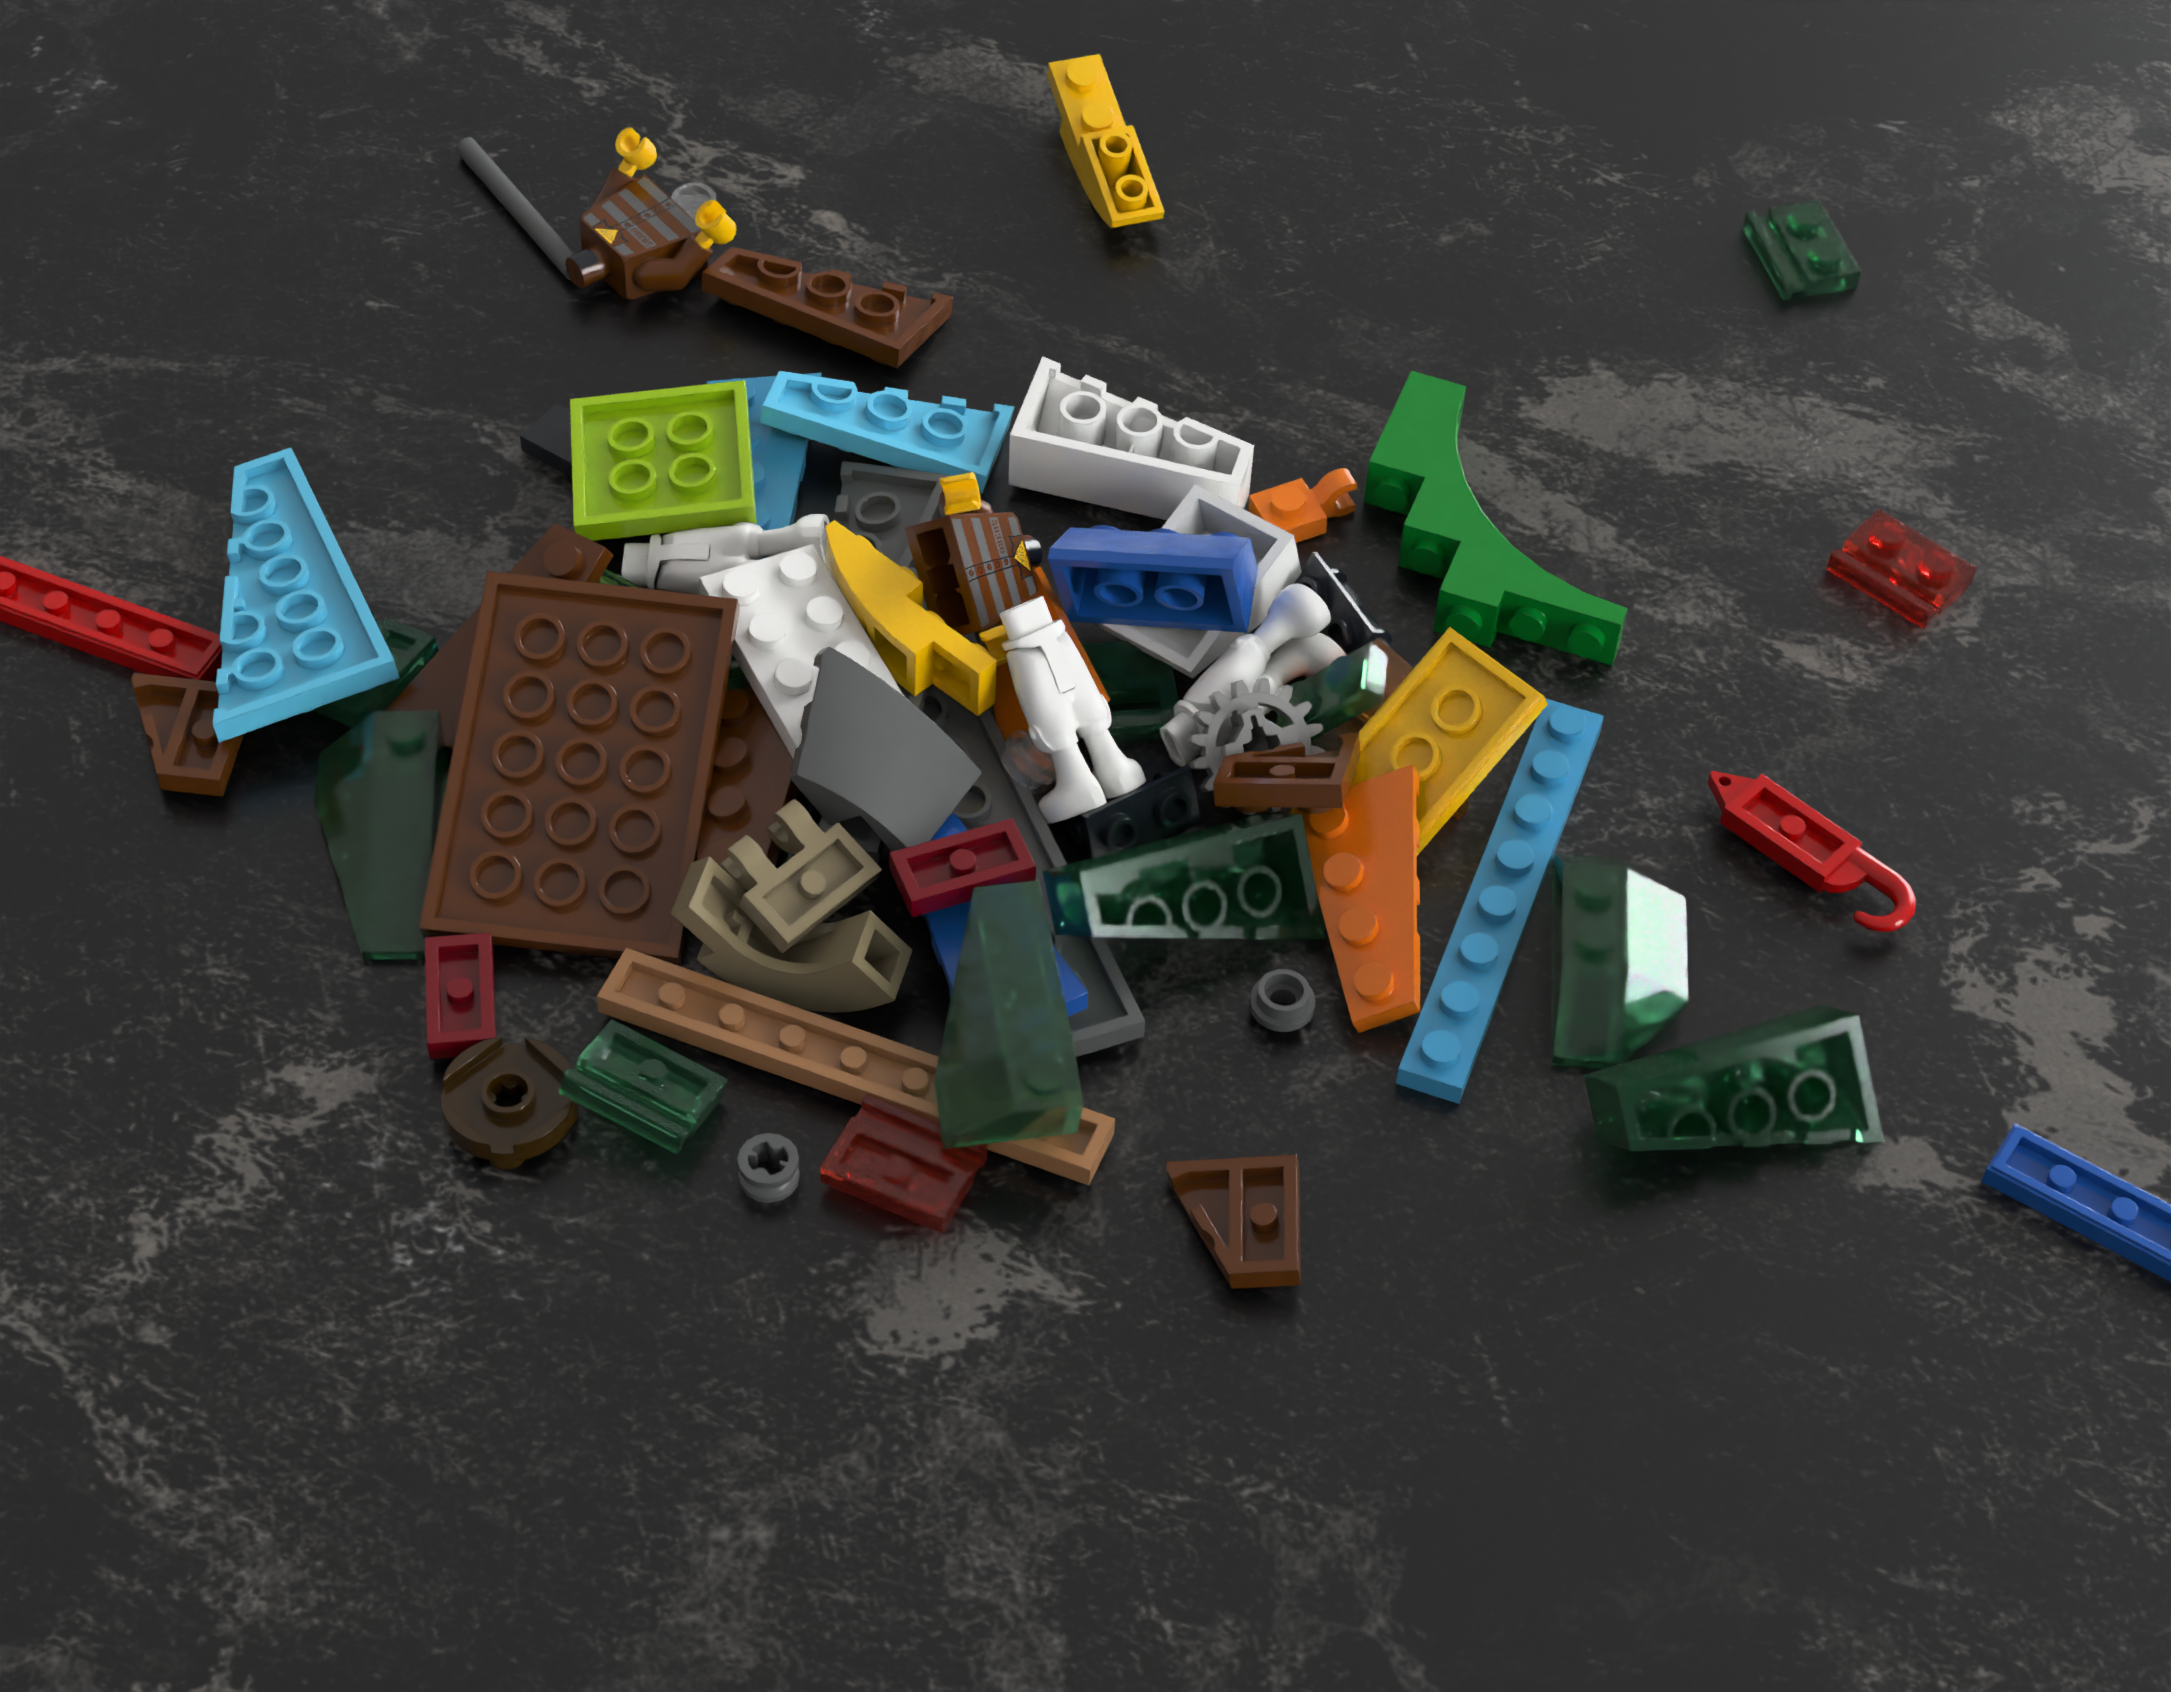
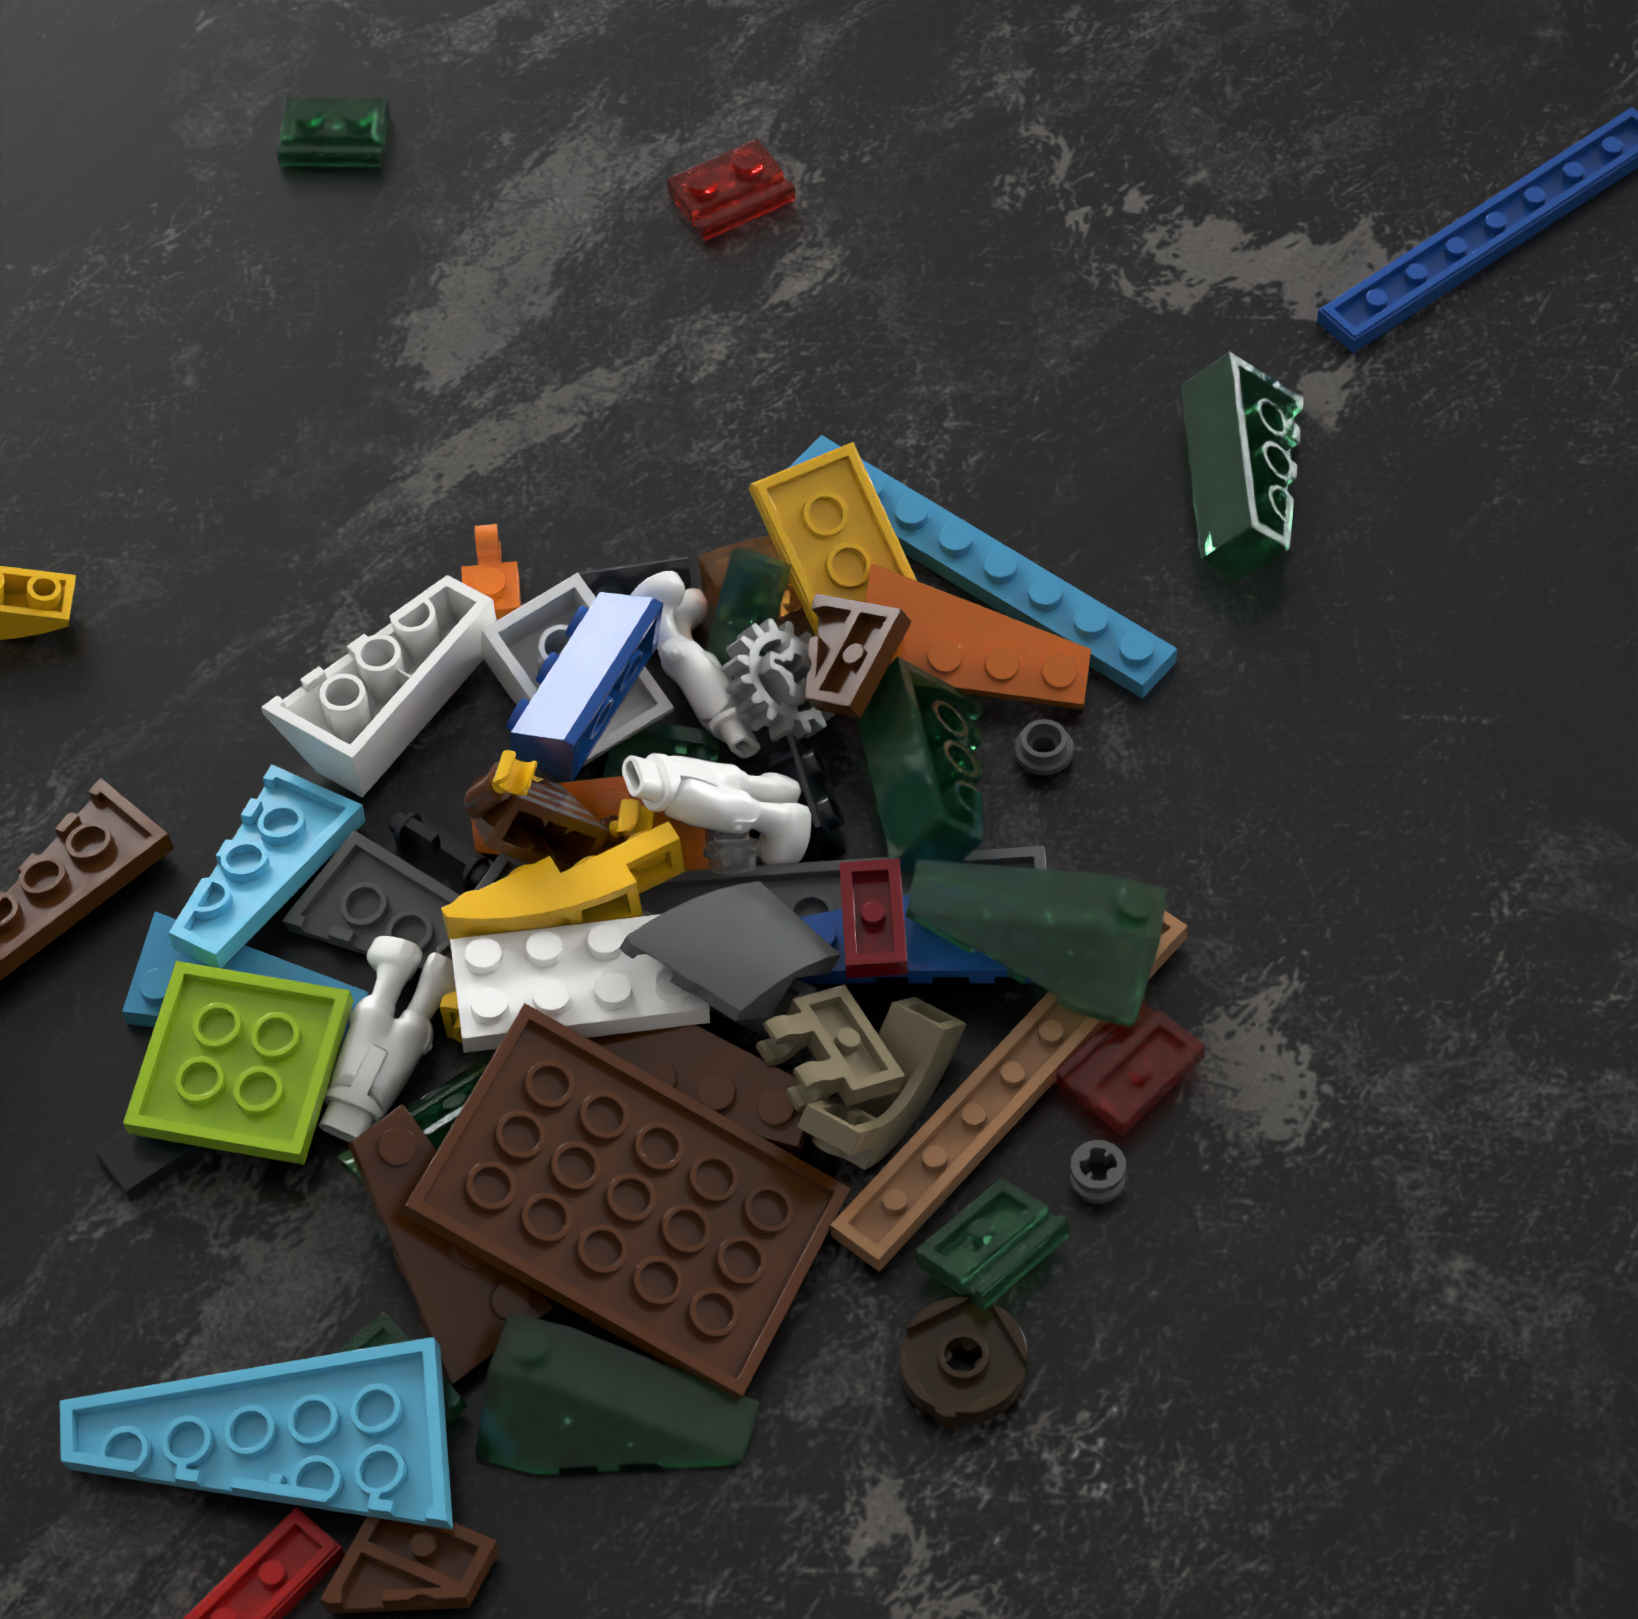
camera: 65 degrees left, 5 degrees up
dark red plate [425,932,497,1059] -> none
reddish brown wing [1166,1154,1301,1289] -> none
green arch [1364,371,1628,665] -> none
clear green wedge [1552,853,1688,1070] -> none
red plate [1707,771,1916,932] -> none

